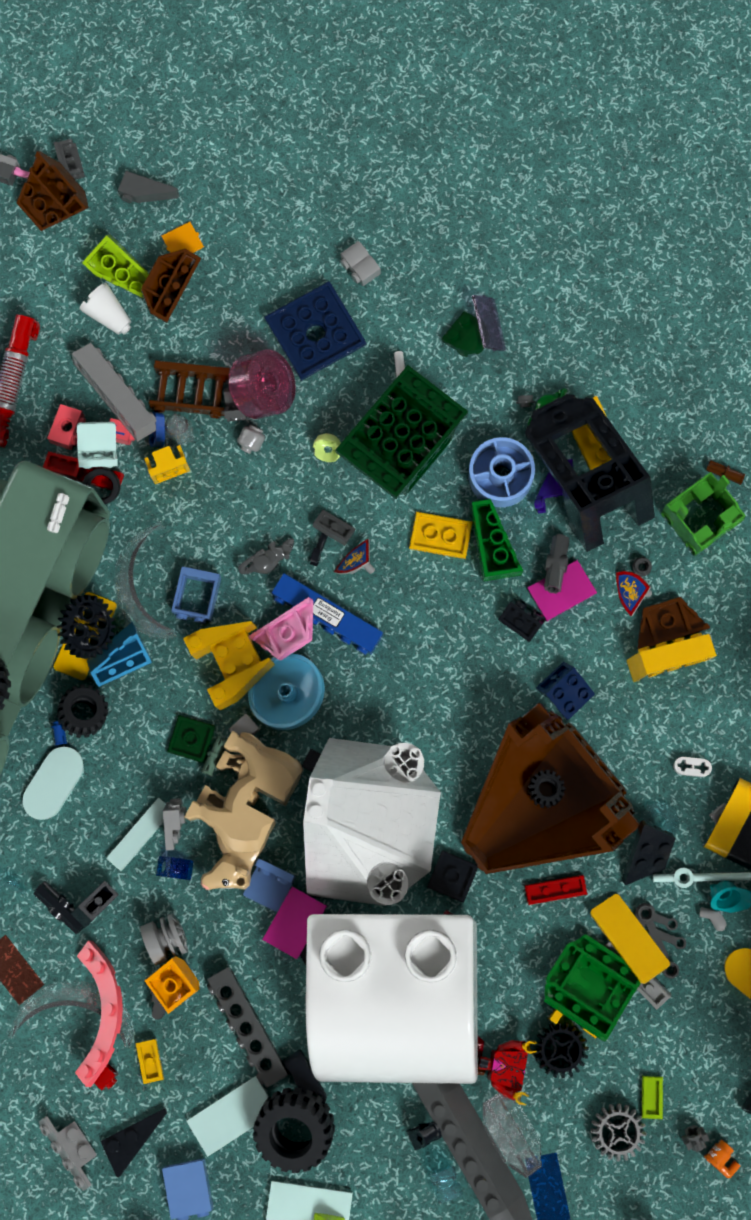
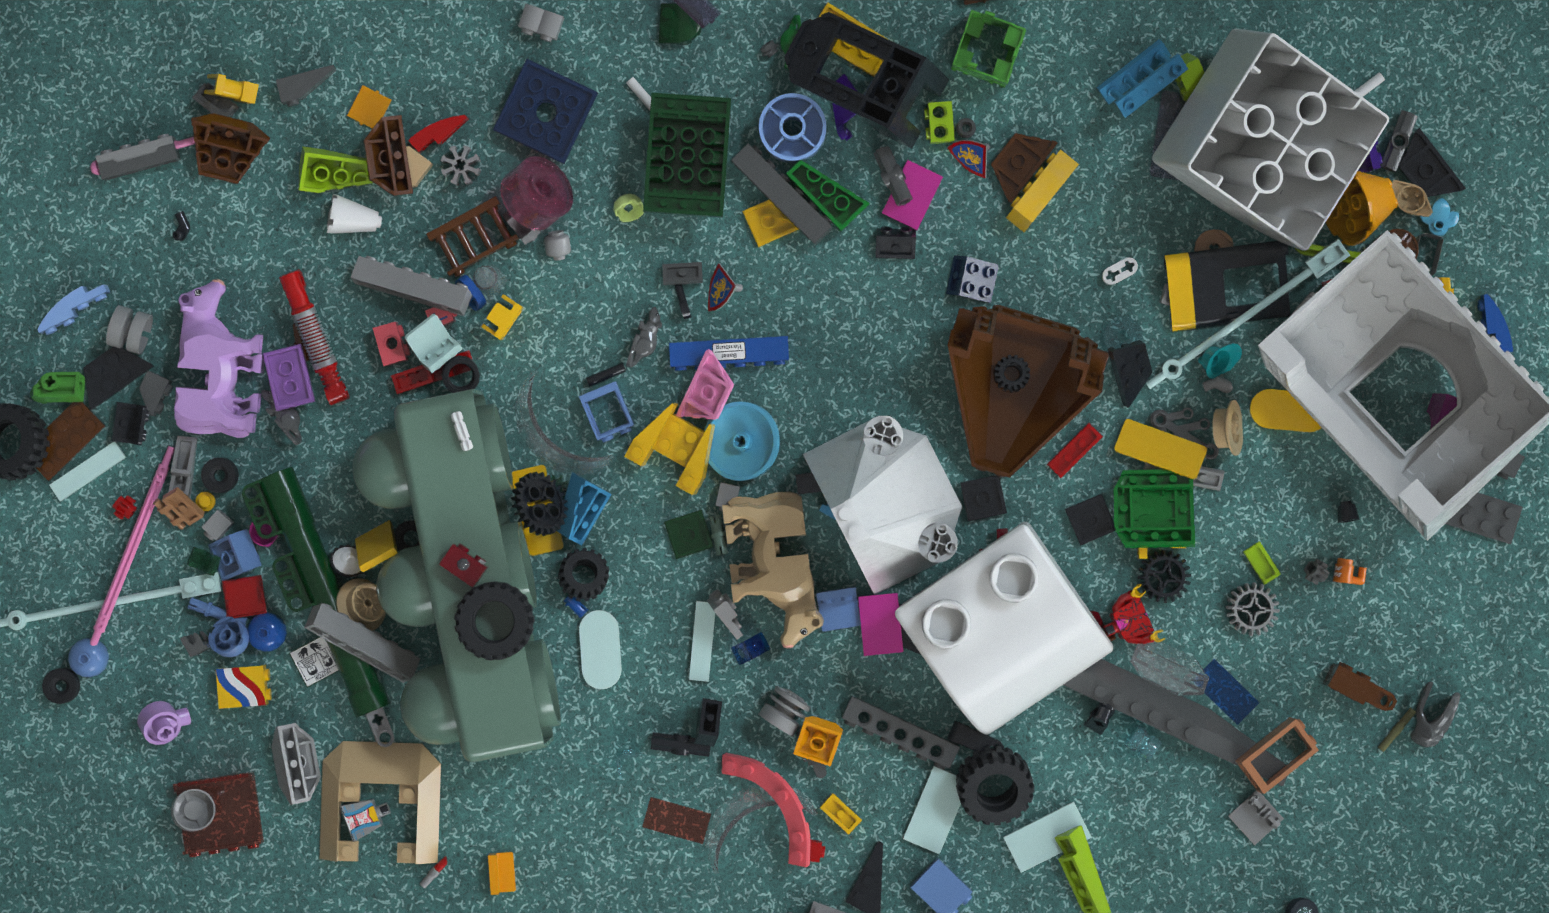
camera: 40 degrees left, 10 degrees up
none -> yellow piece [204,74,259,104]
none -> tan slope [406,146,433,187]
none -> red slope [408,115,469,154]
none -> light grey gear [441,146,481,186]
none -> black piece [586,362,626,386]
none -> dark grey brick [731,144,832,246]
none -> lime brick [924,101,955,144]
none -> black plate [1065,494,1115,546]
none -> tan piece [1213,400,1243,456]

